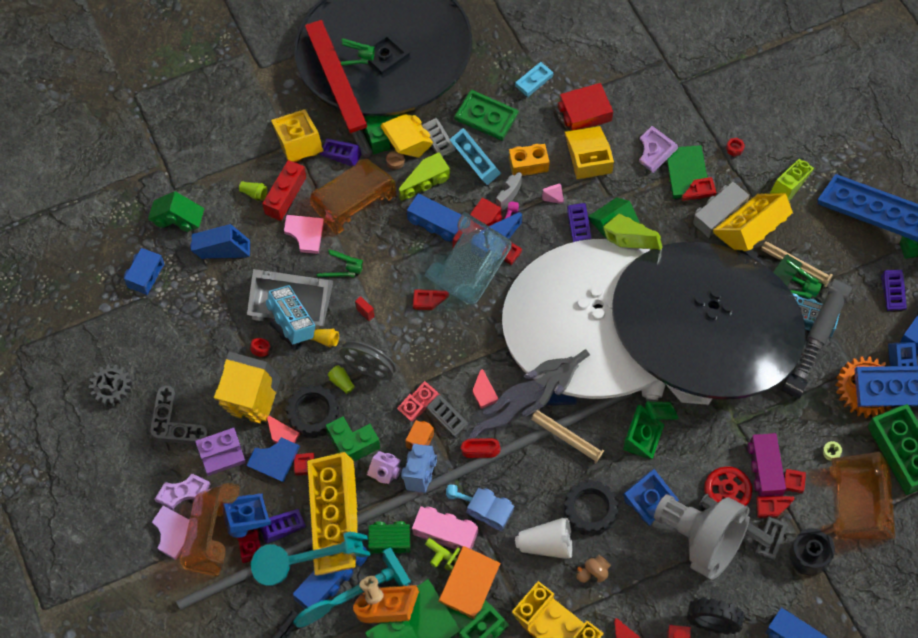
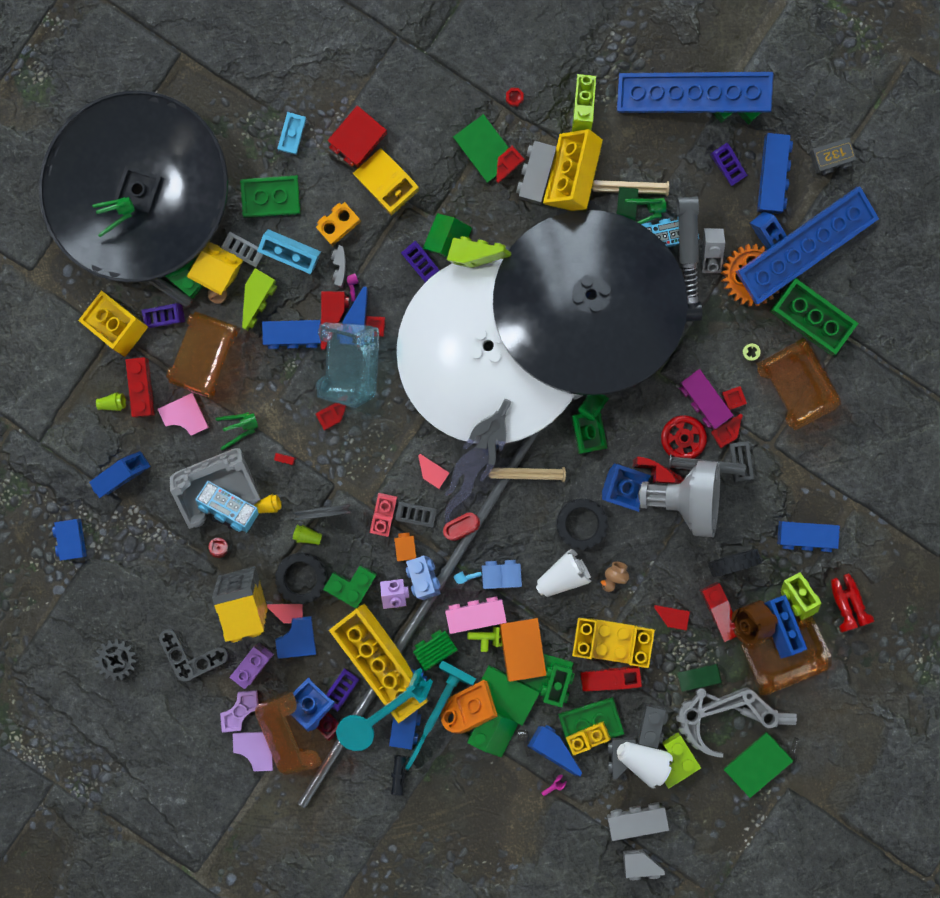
camera: 30 degrees left, 25 degrees up
green brick [148,191,205,232] -> none
red tile [294,453,314,476] -> none
red tile [305,20,367,133] -> none
tan bush [360,576,384,604] -> none
bright pink slope [542,184,564,204] -> none
lavender tile [639,126,678,173] -> none
black brick [790,528,835,575] -> none
none -> red slope [633,457,684,484]
none -> light grey slope [702,228,725,273]

